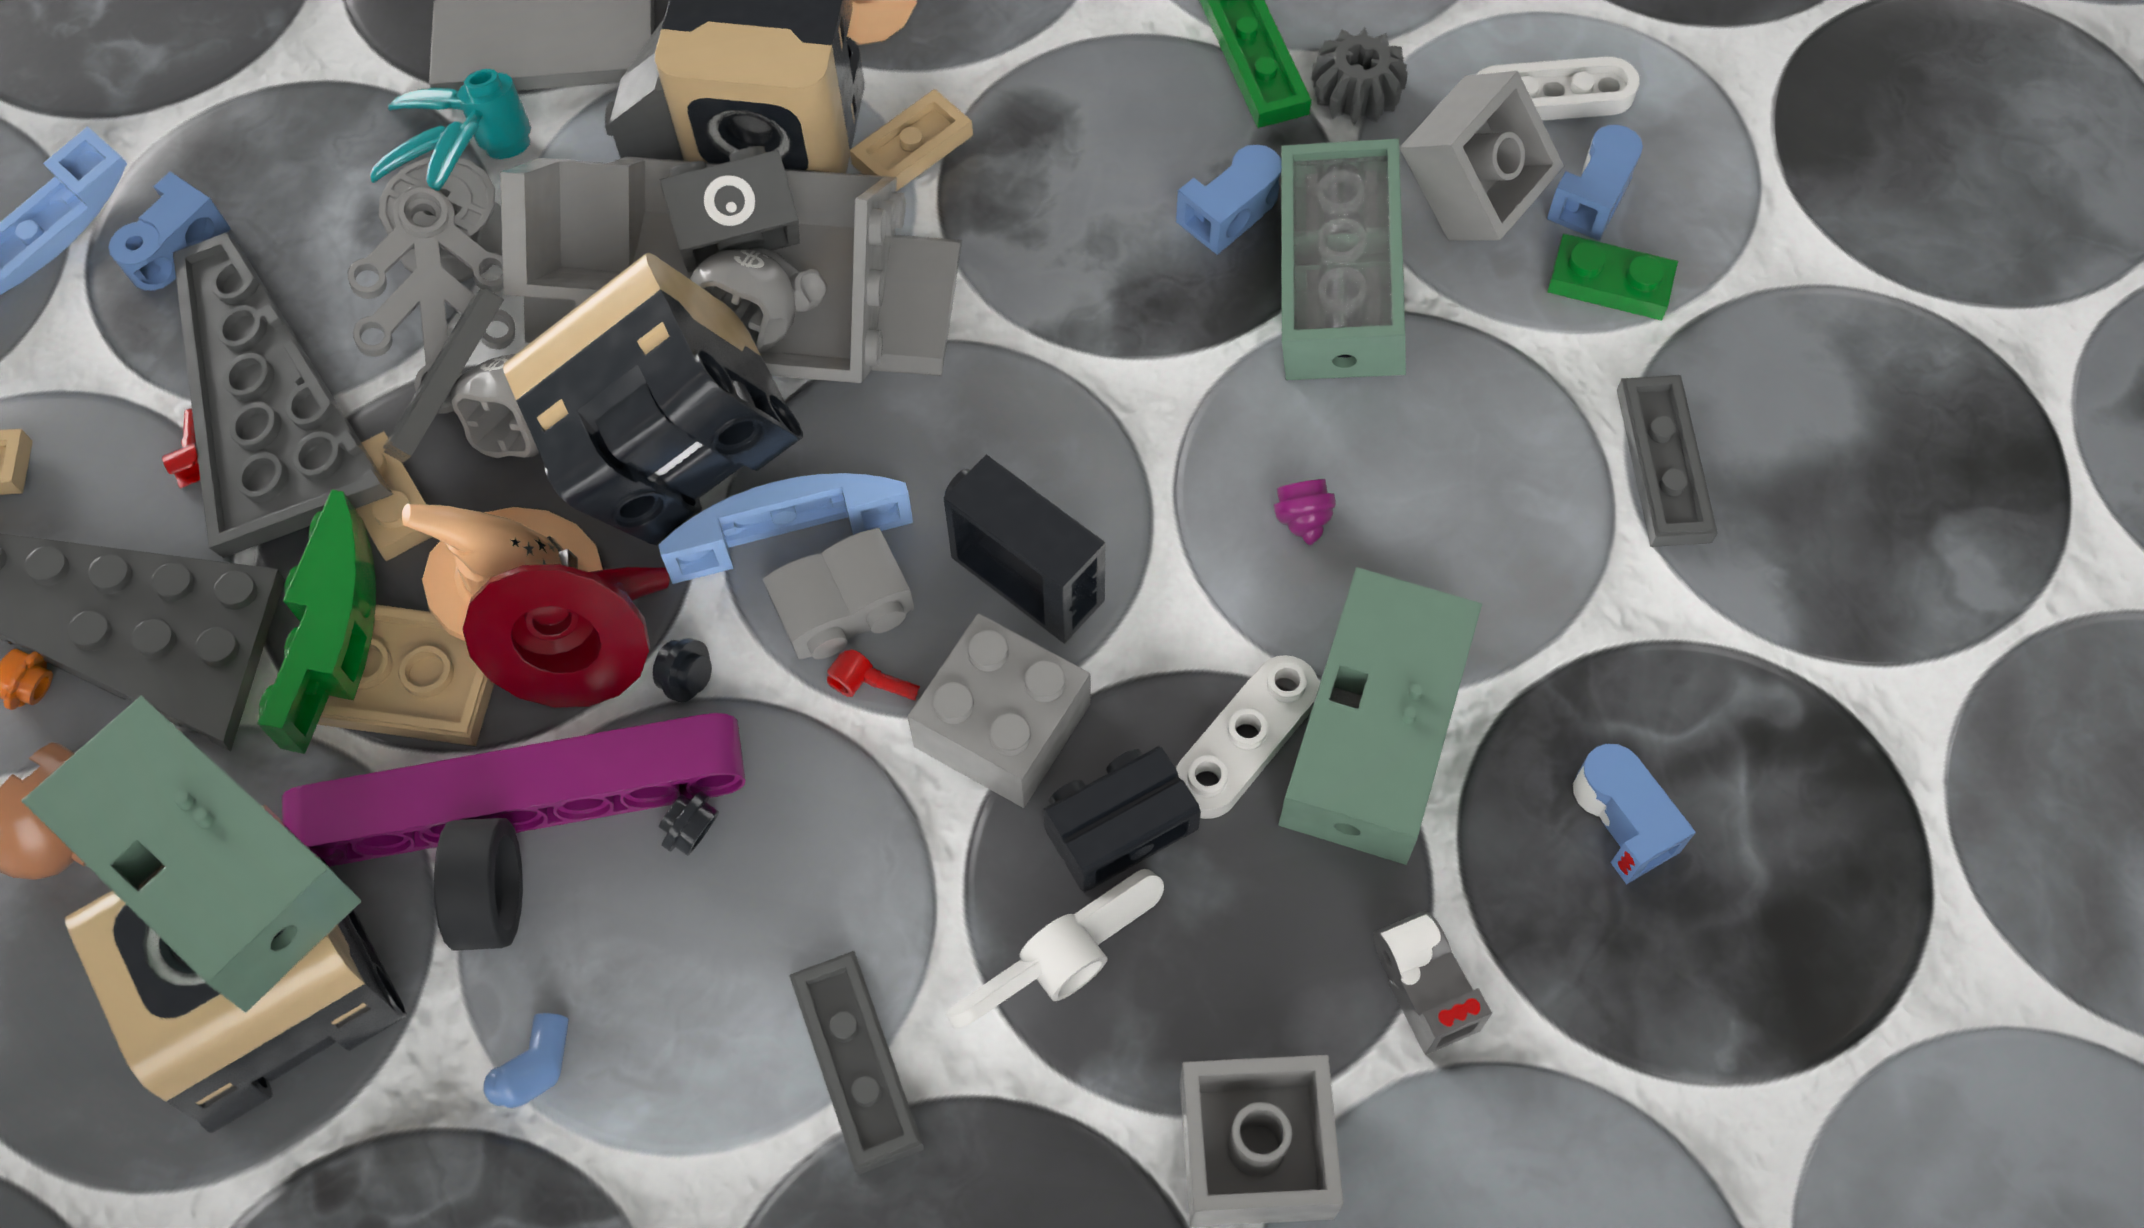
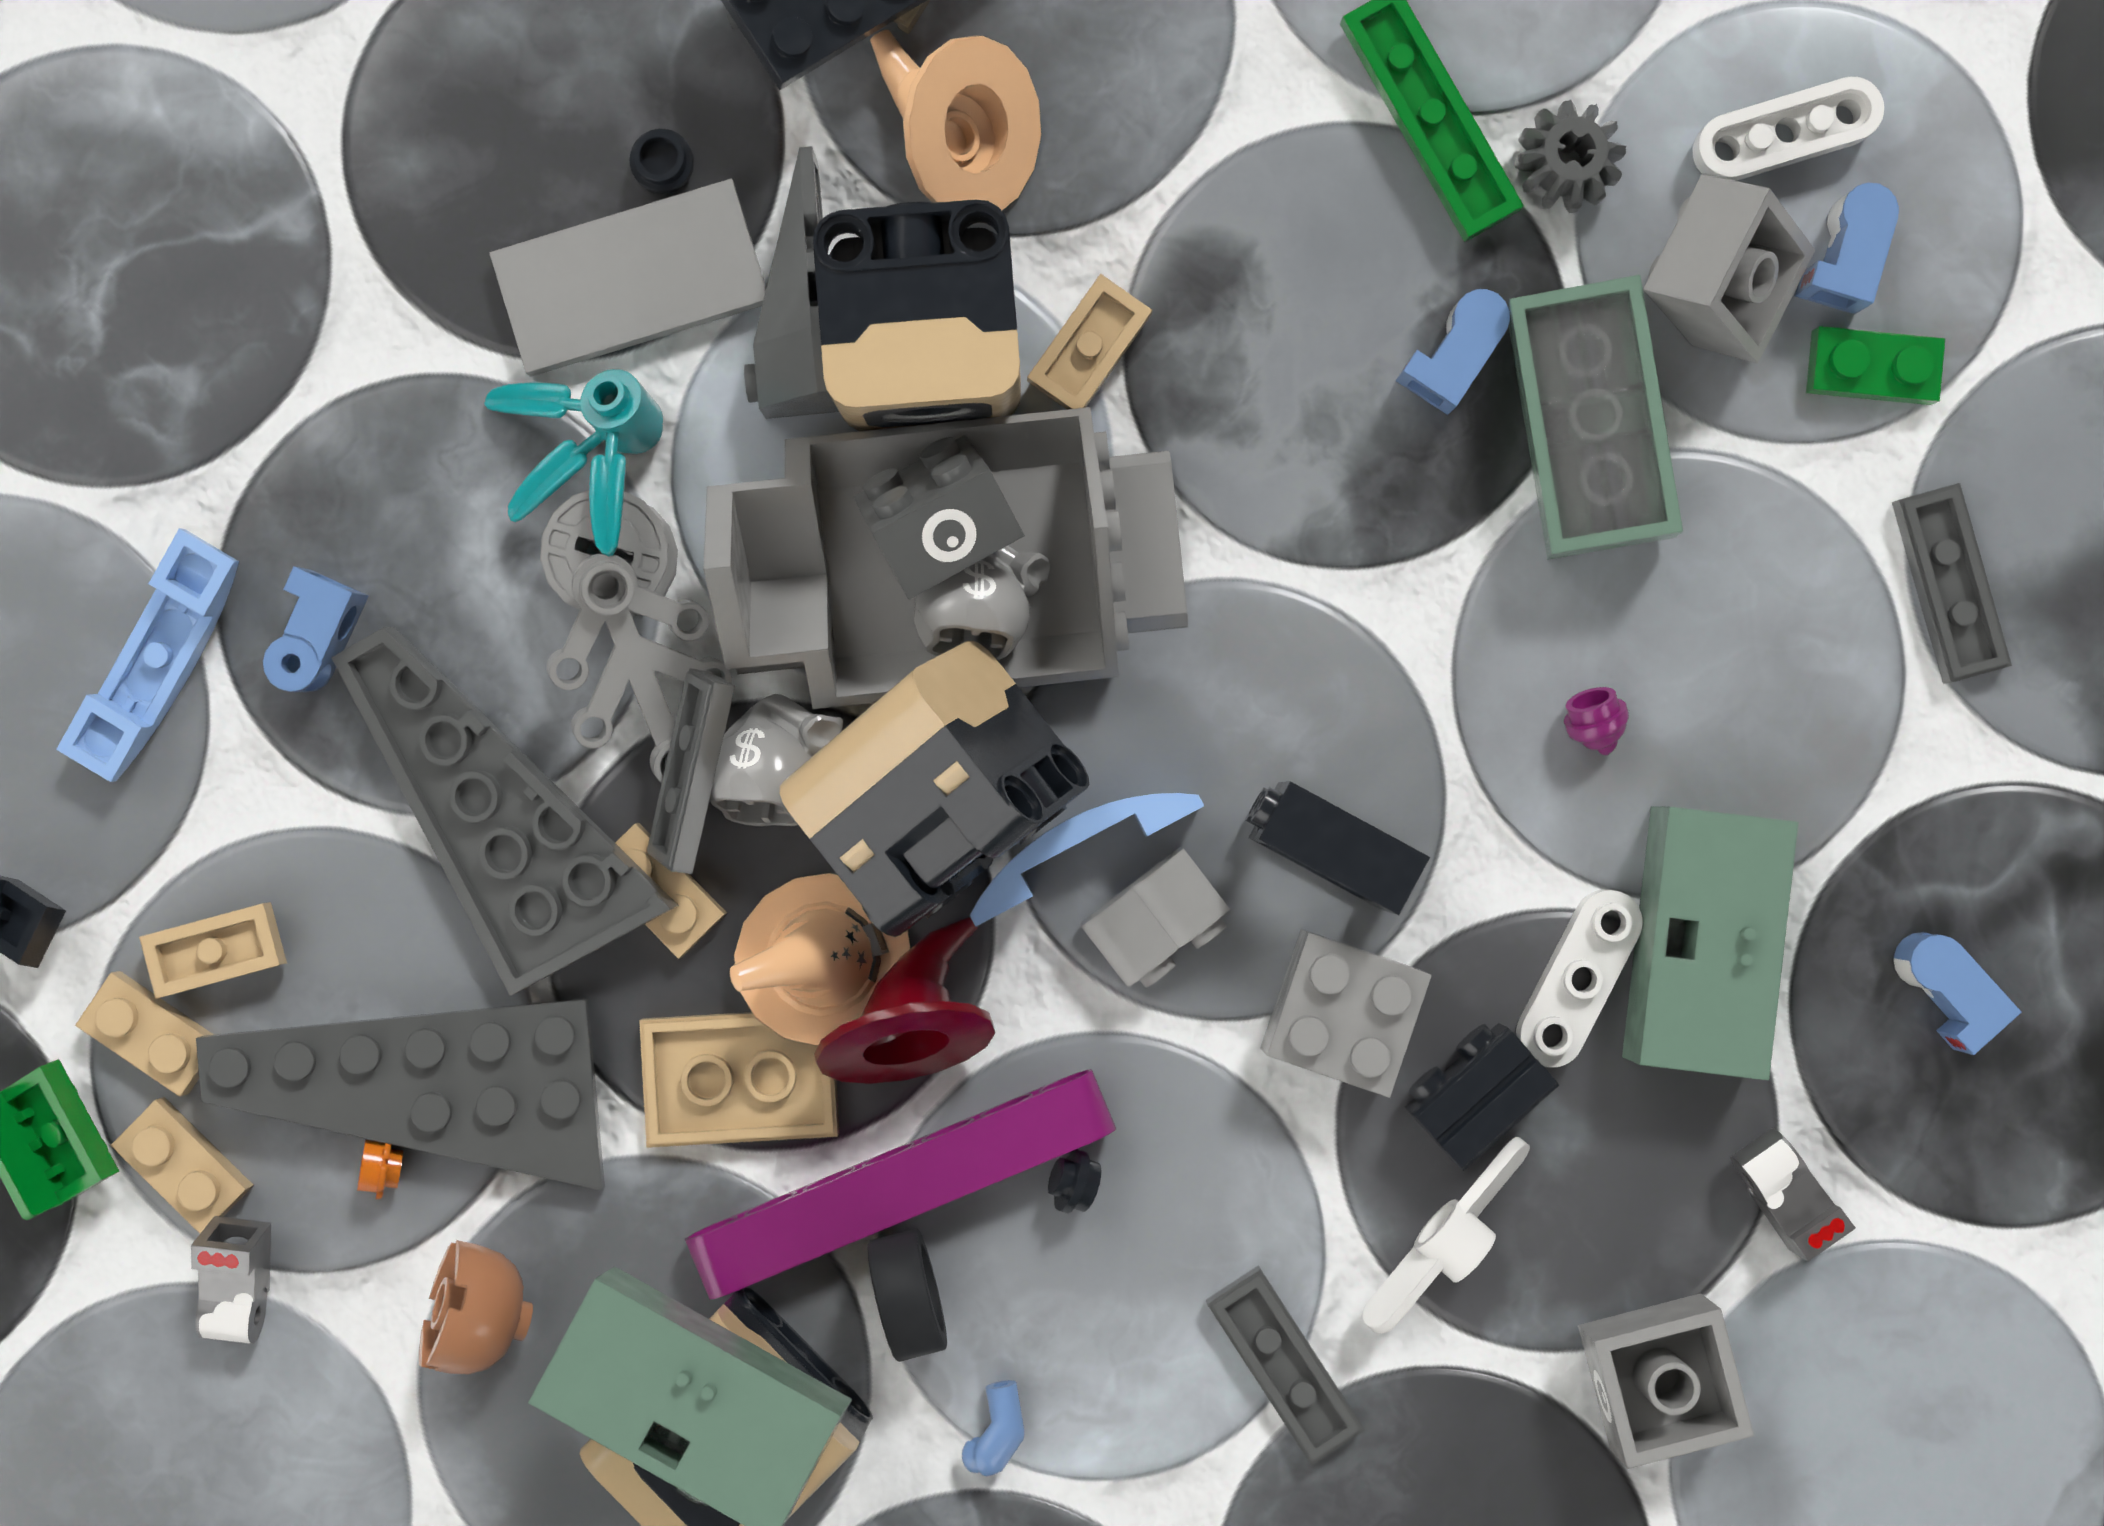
camera: 15 degrees left, 25 degrees up
red hand [162,409,201,489] -> none
green slope [257,489,376,754] -> none
black plate [652,638,712,702] -> none
red hand [827,649,920,701] -> none

